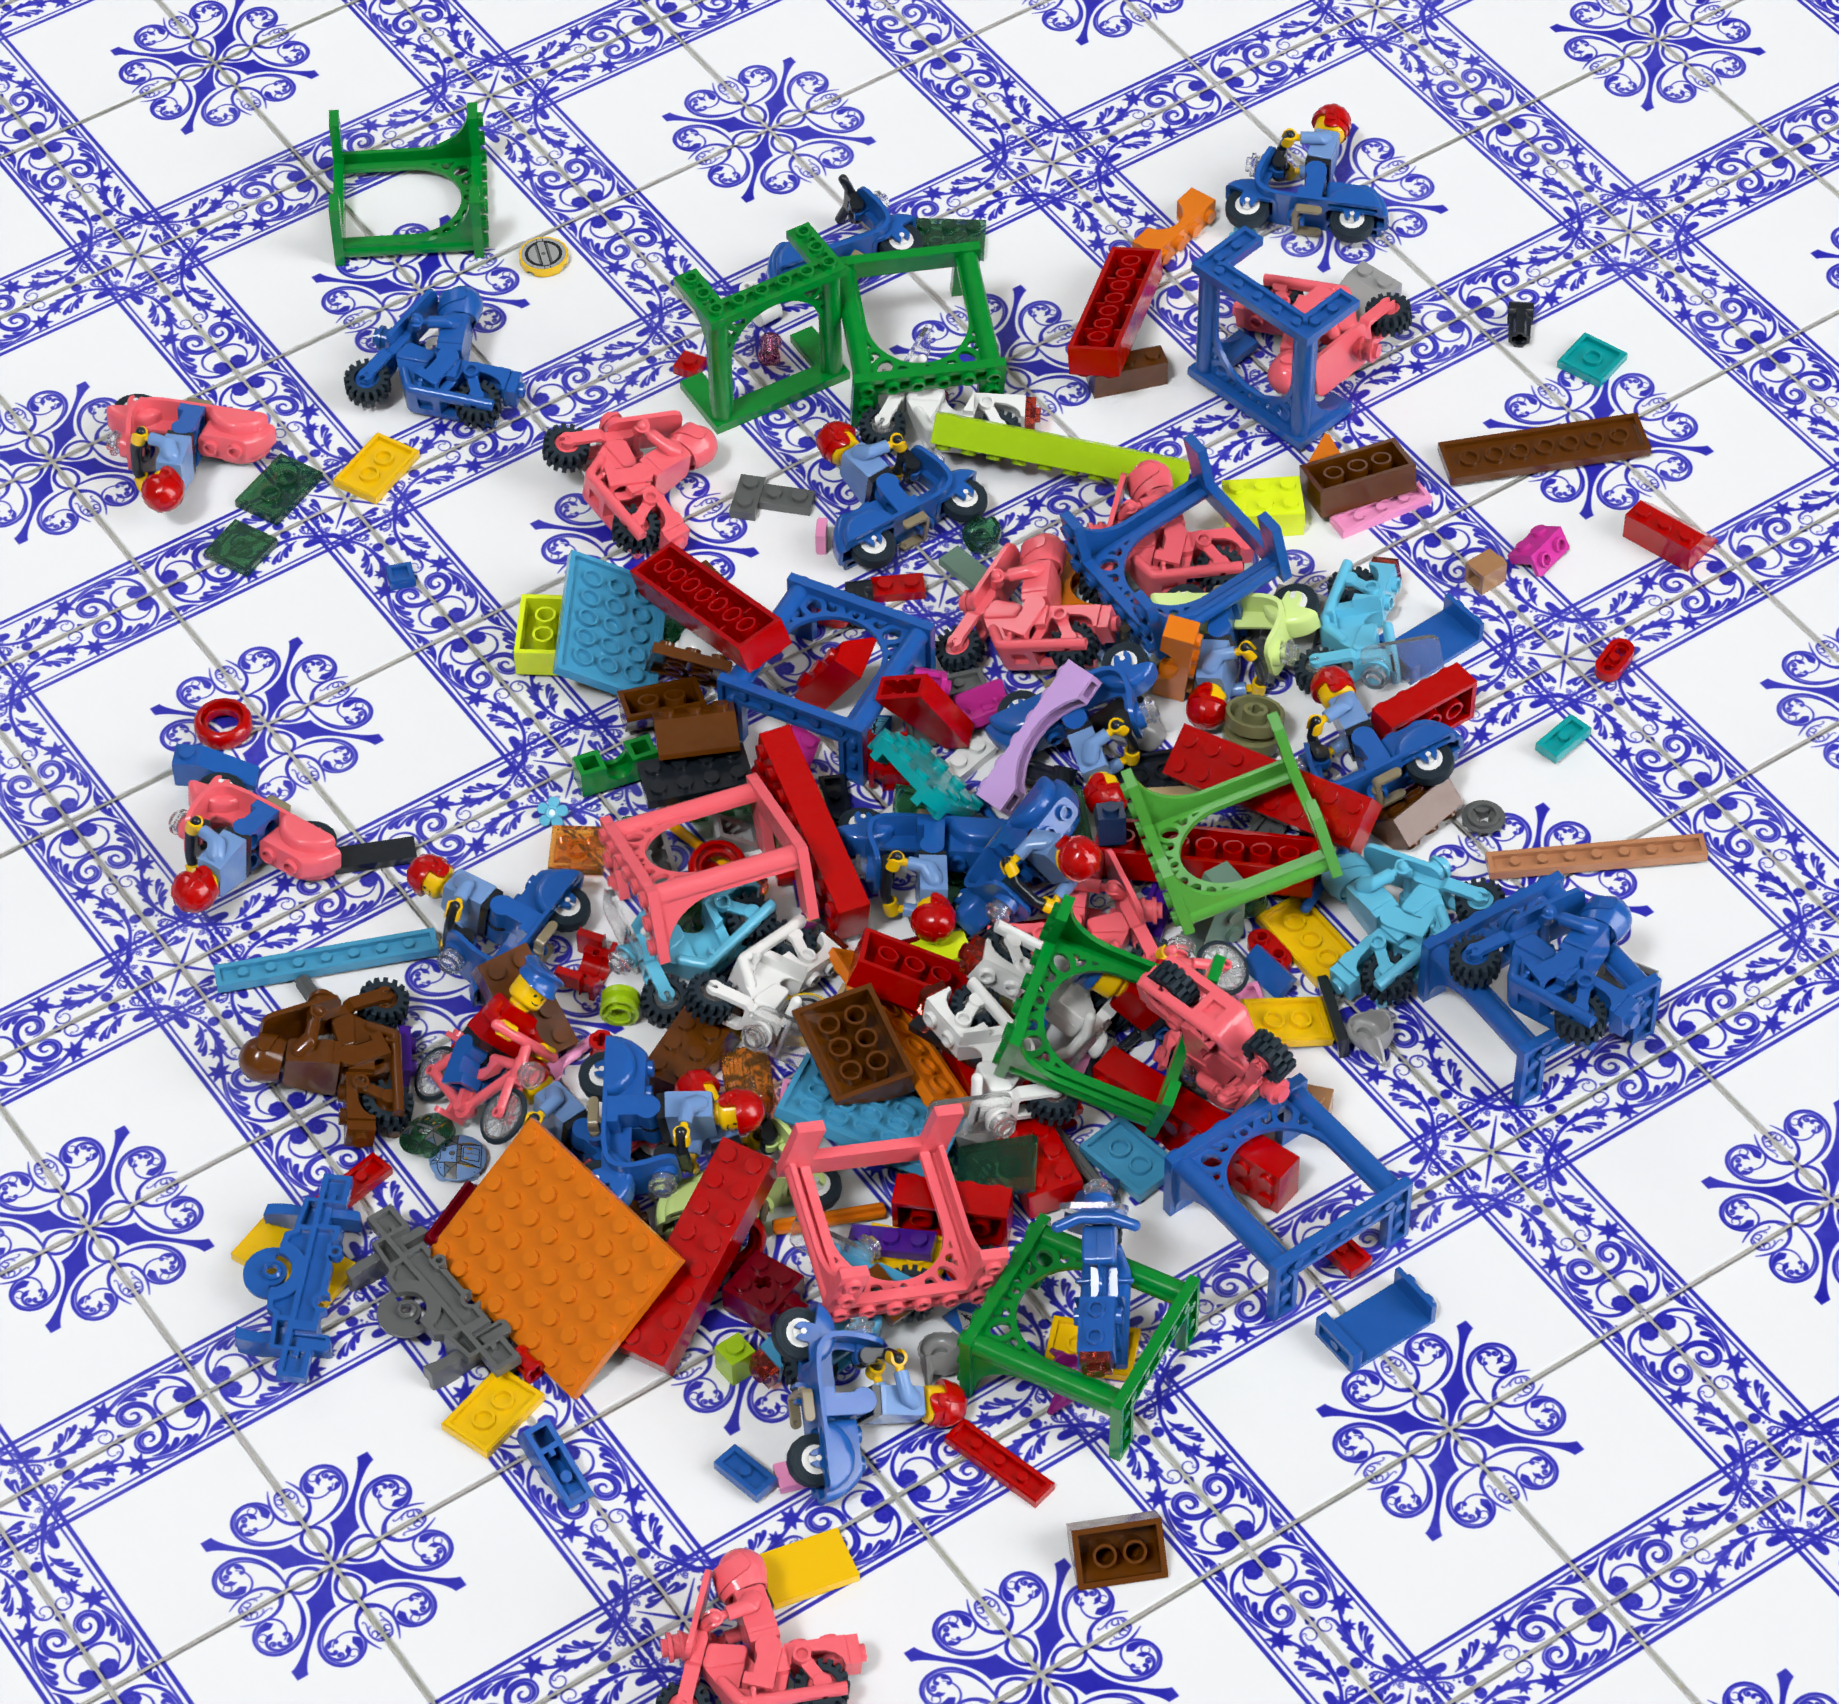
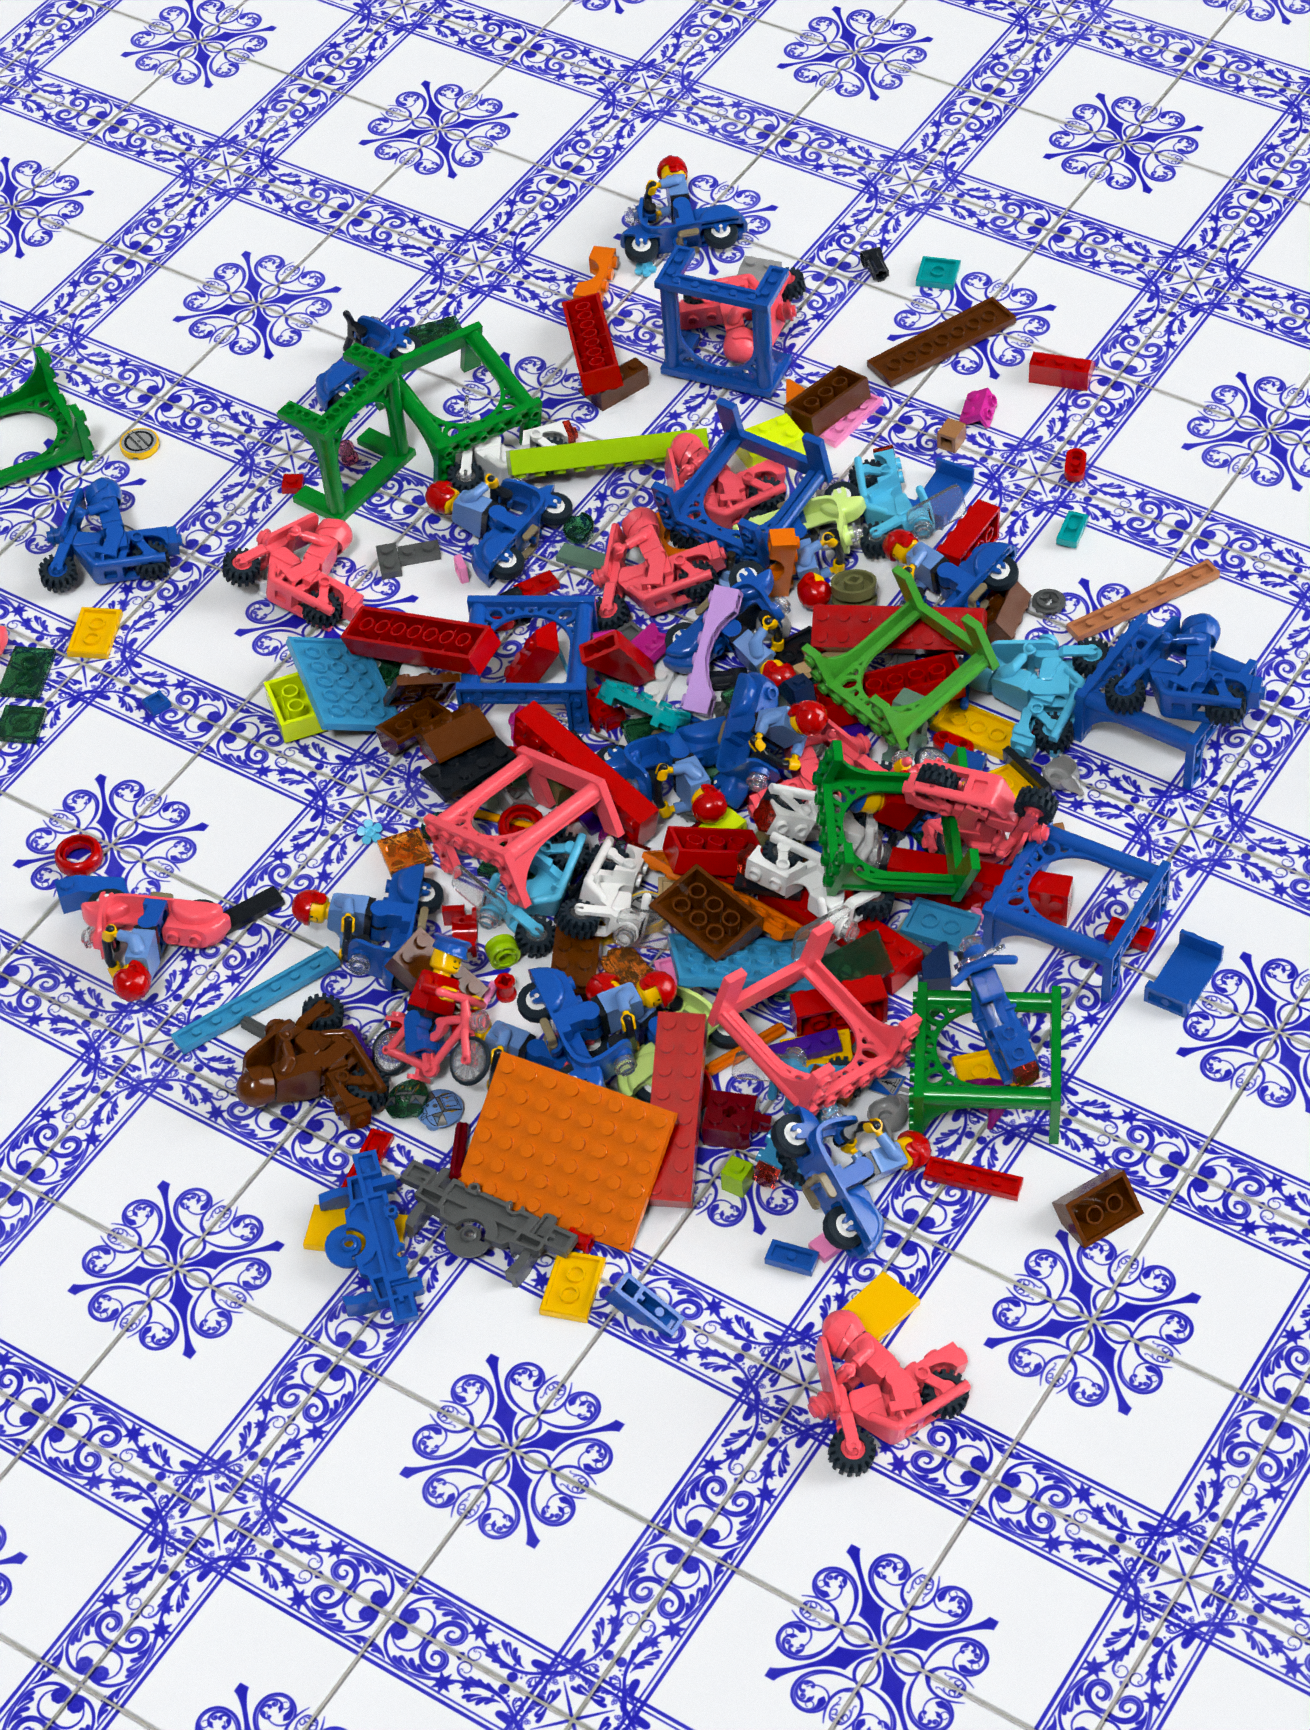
camera: 20 degrees left, 0 degrees up
green arch [572,734,658,797] -> none

